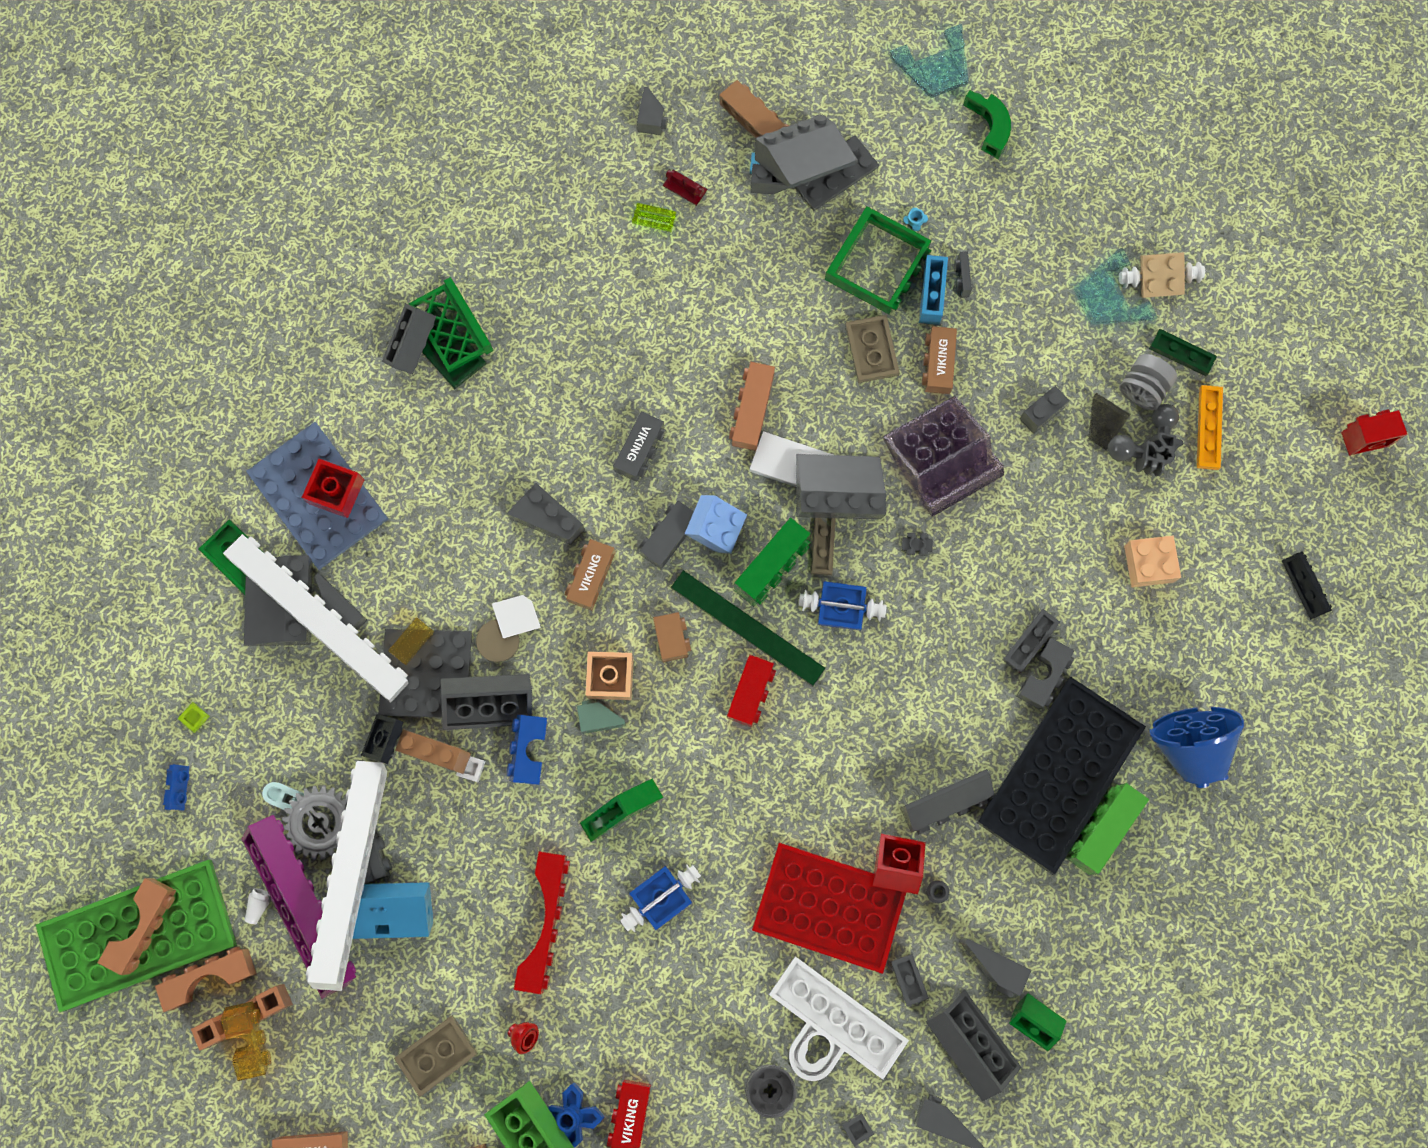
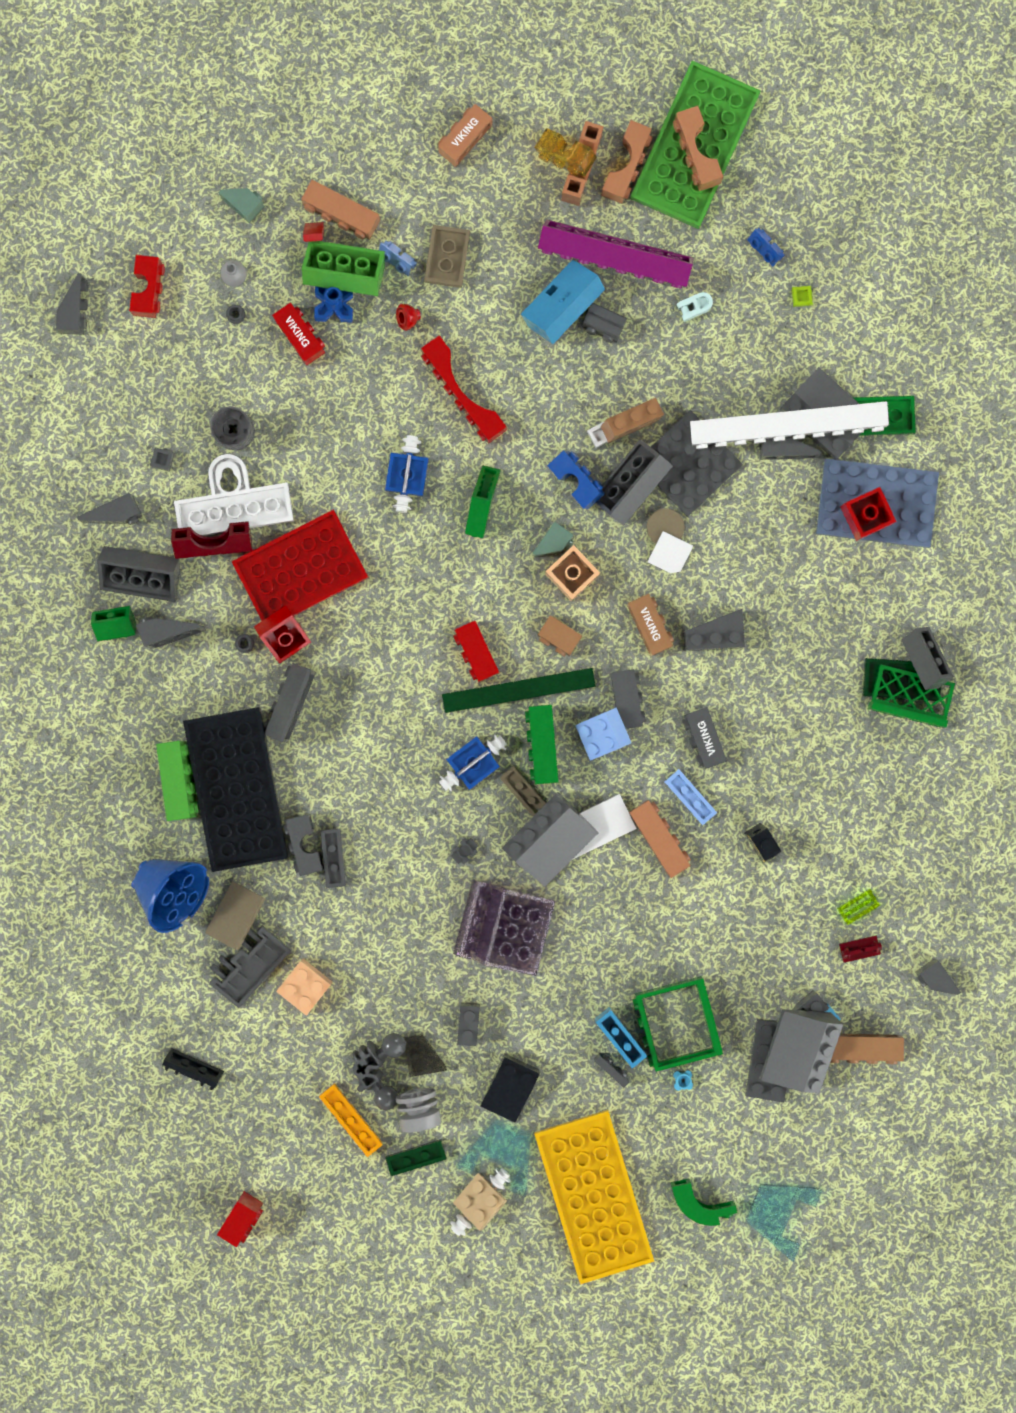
camera: 130 degrees right, 10 degrees up
white cone [244,888,271,924] -> none
light grey gear [282,785,347,860] -> none
white brick [306,761,387,991] -> none
black plate [361,714,404,764] -> none
clear yellow tile [388,617,434,665] -> none
dark tan plate [845,315,900,383] -> none
dark grey plate [890,953,929,1007] -> none
medium nougat brick [922,326,957,394] -> none
none -> dark red arch [171,521,252,559]
none -> dark tan tile [205,881,266,951]
none -> dark grey hinge [209,925,291,1008]
none -> medium blue hinge [379,241,417,276]
none -> black slope [480,1053,540,1122]
none -> yellow plate [534,1110,654,1285]
none -> light blue plate [664,769,717,825]
none -> black torso [744,823,781,864]

